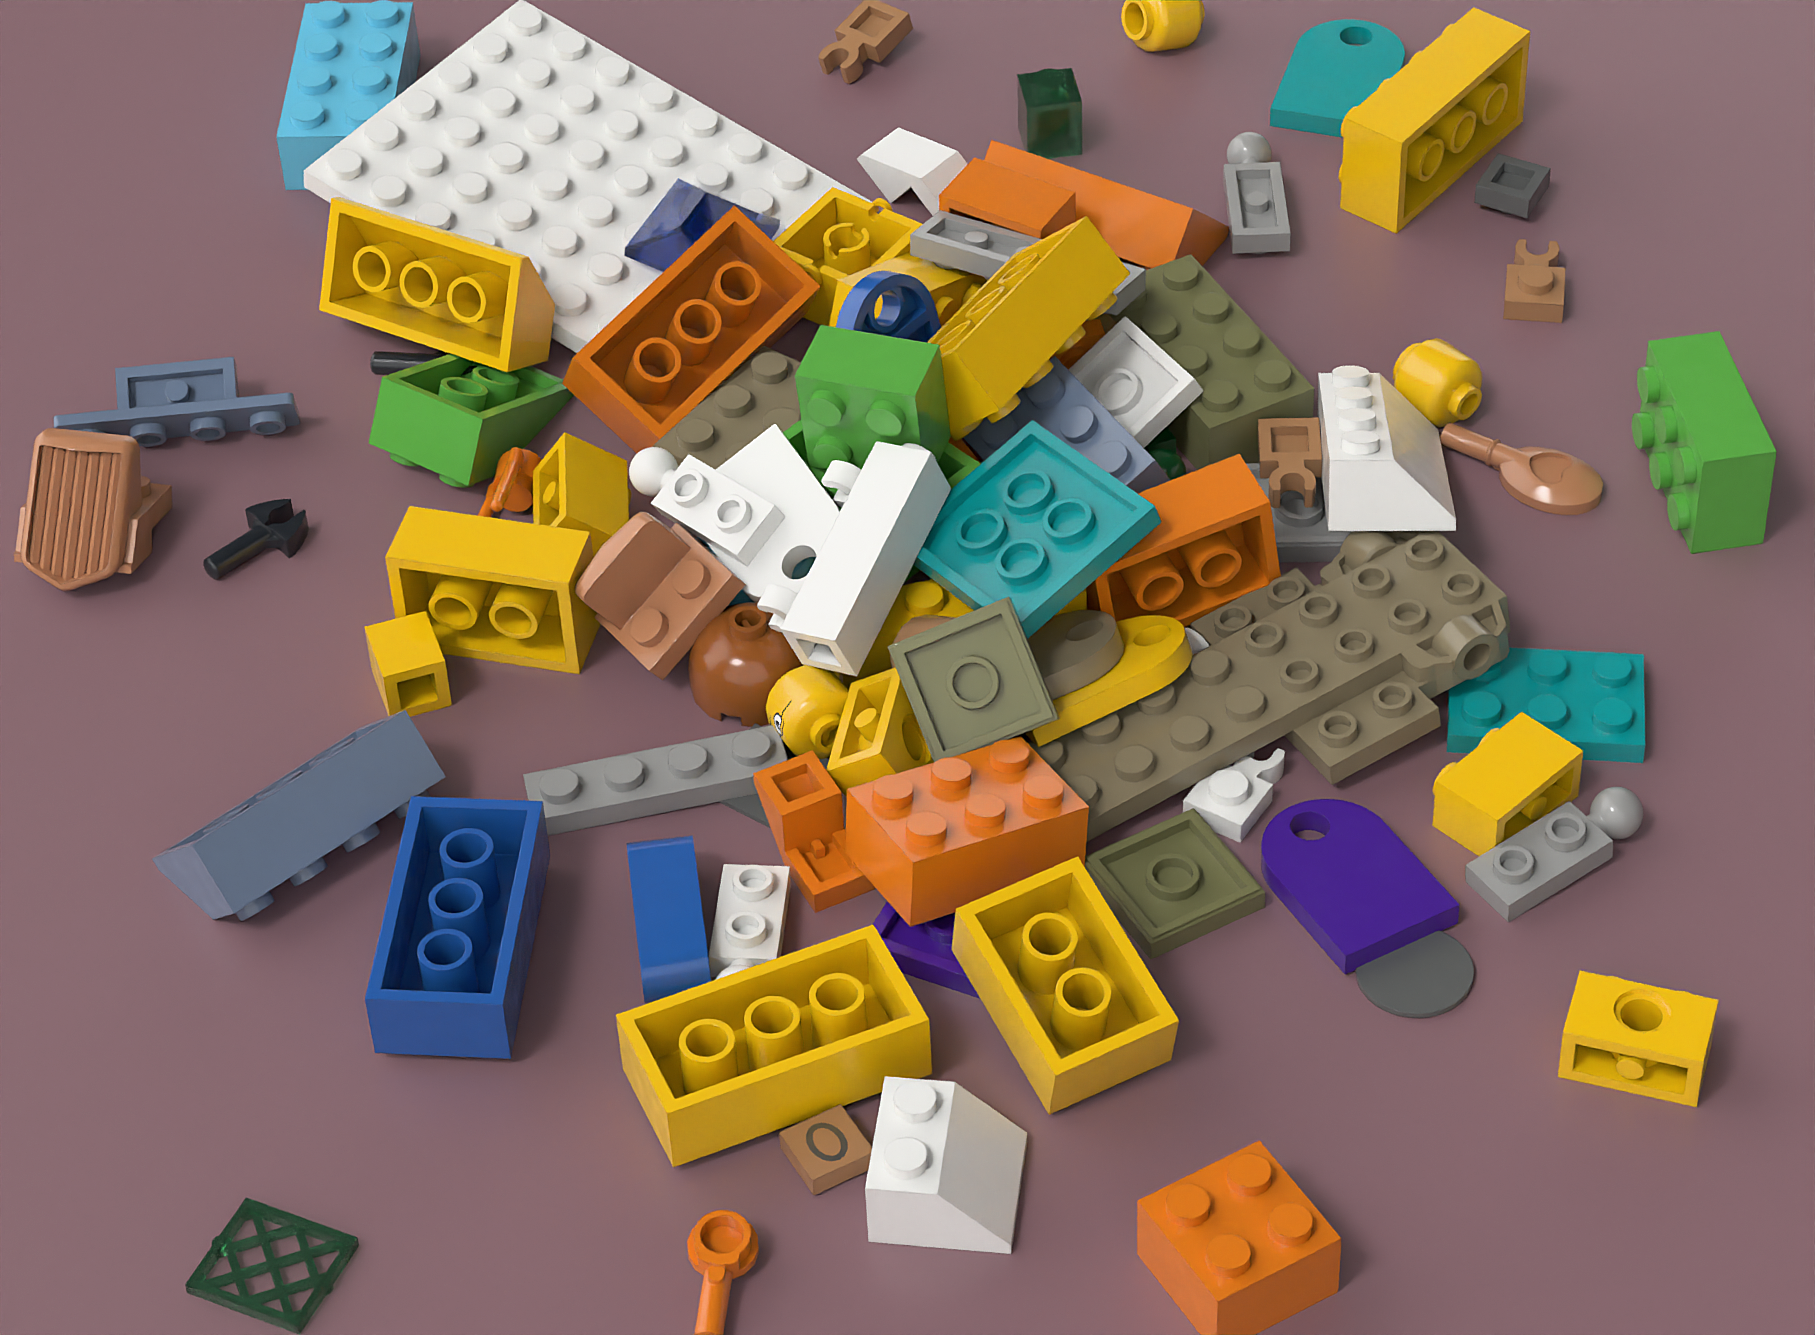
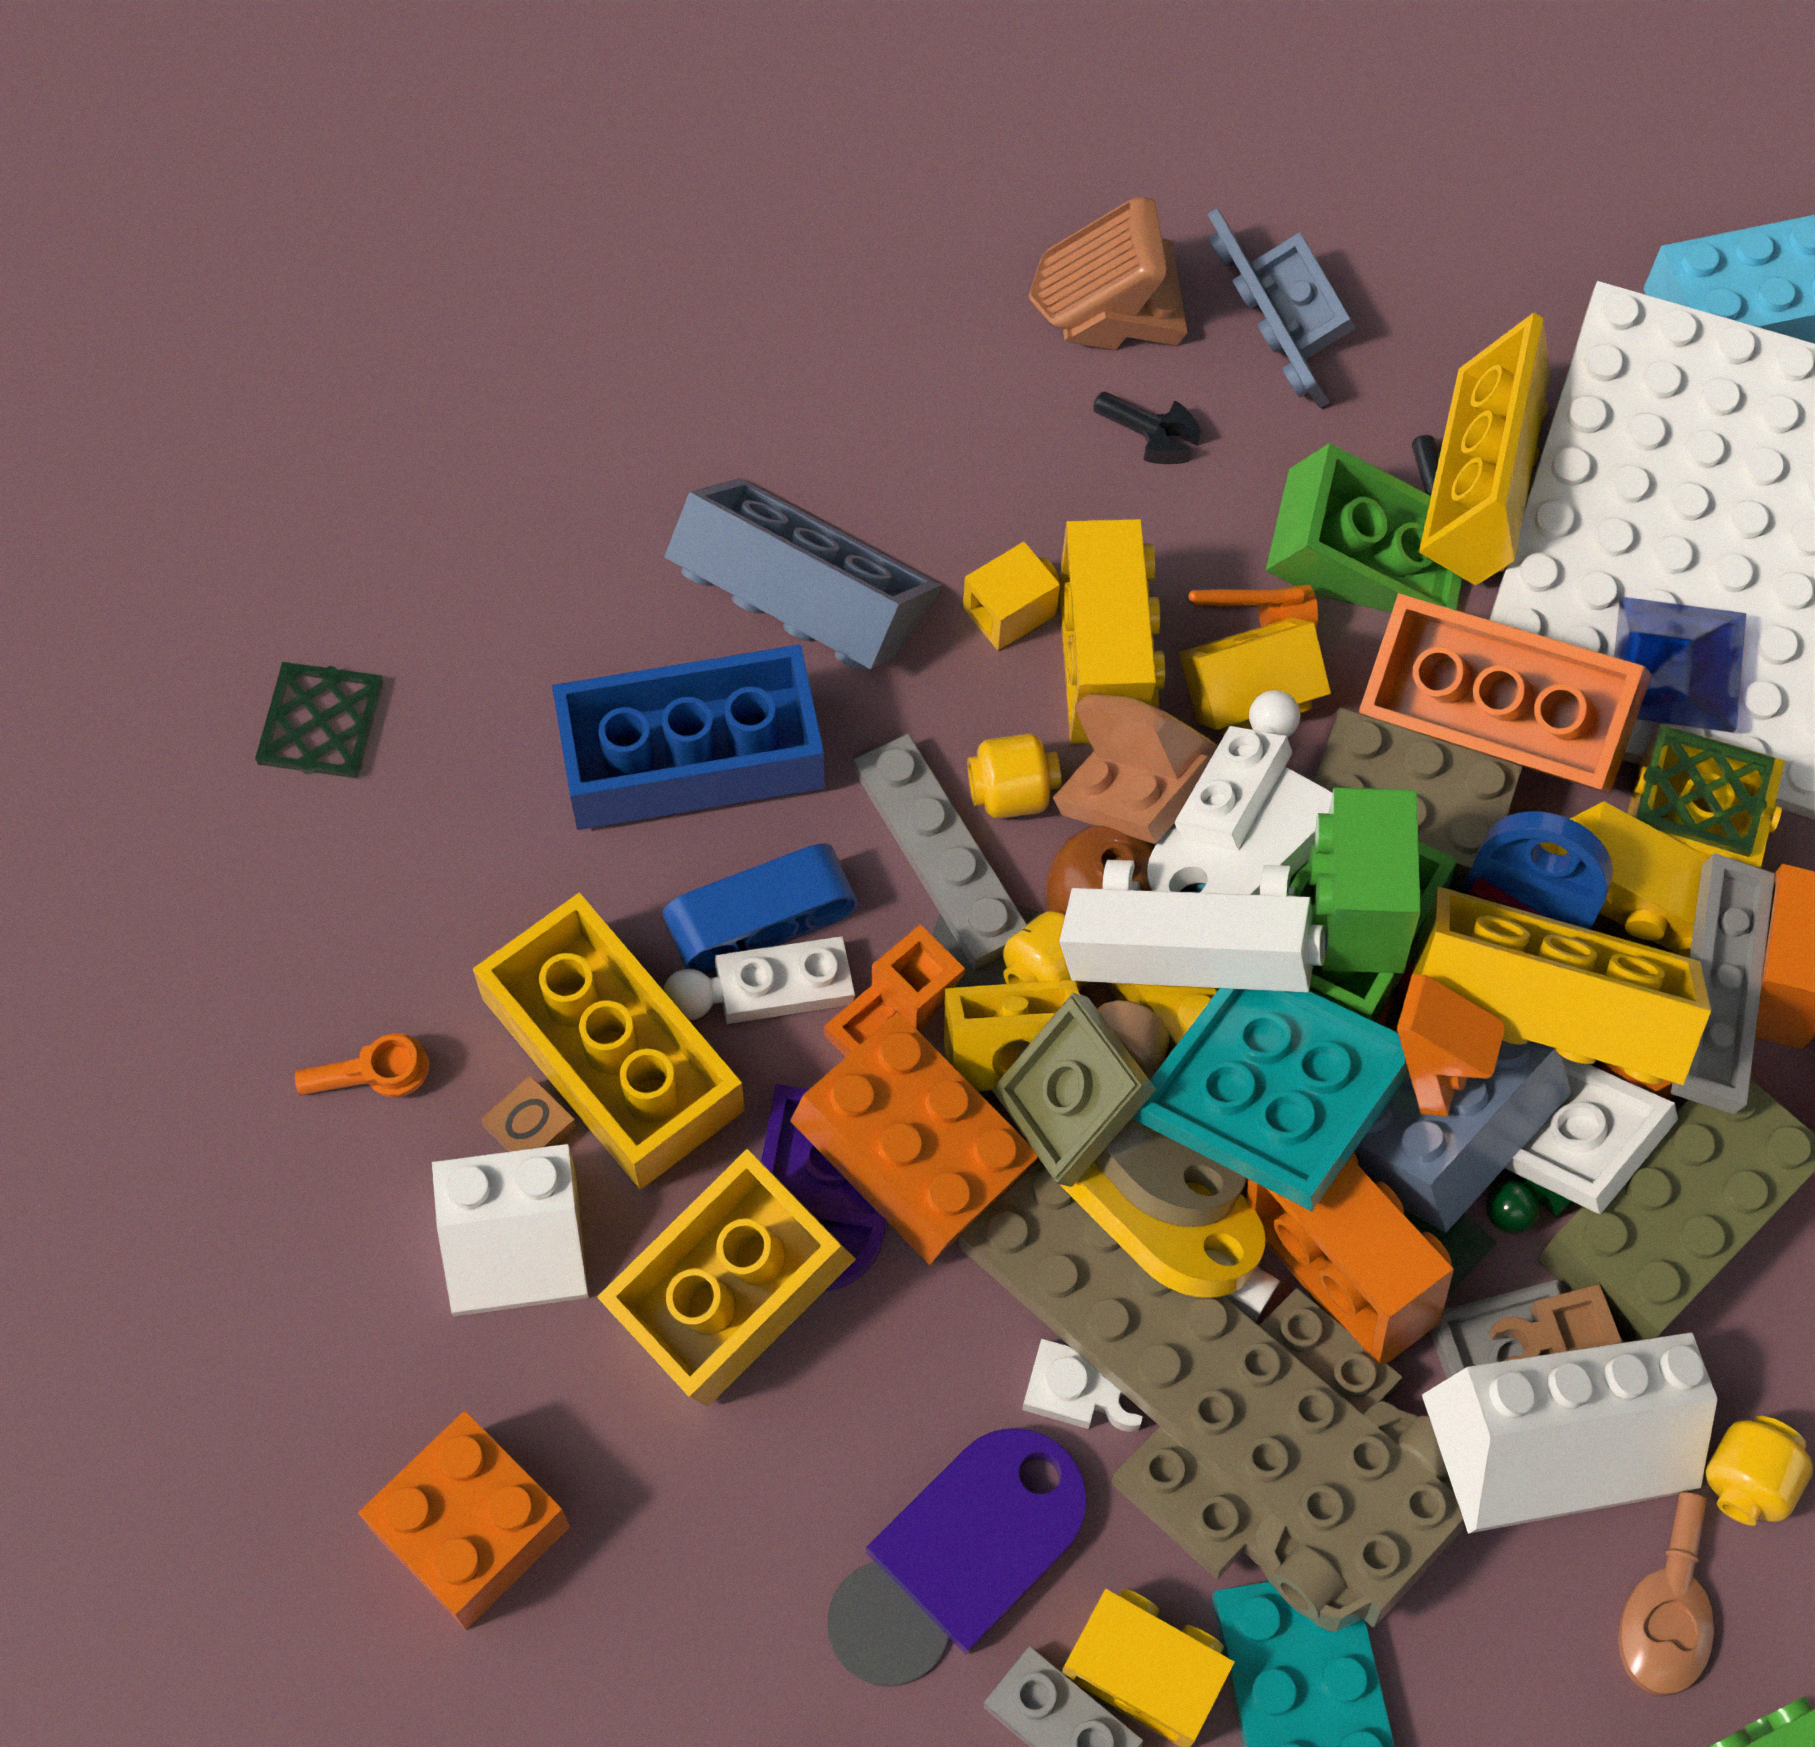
camera: 70 degrees right, 20 degrees up
olive tile [1085,808,1265,960] -> none
none -> yellow head [967,733,1062,819]
none -> orange slope [1397,974,1505,1117]
none -> clear green window [1635,725,1775,857]

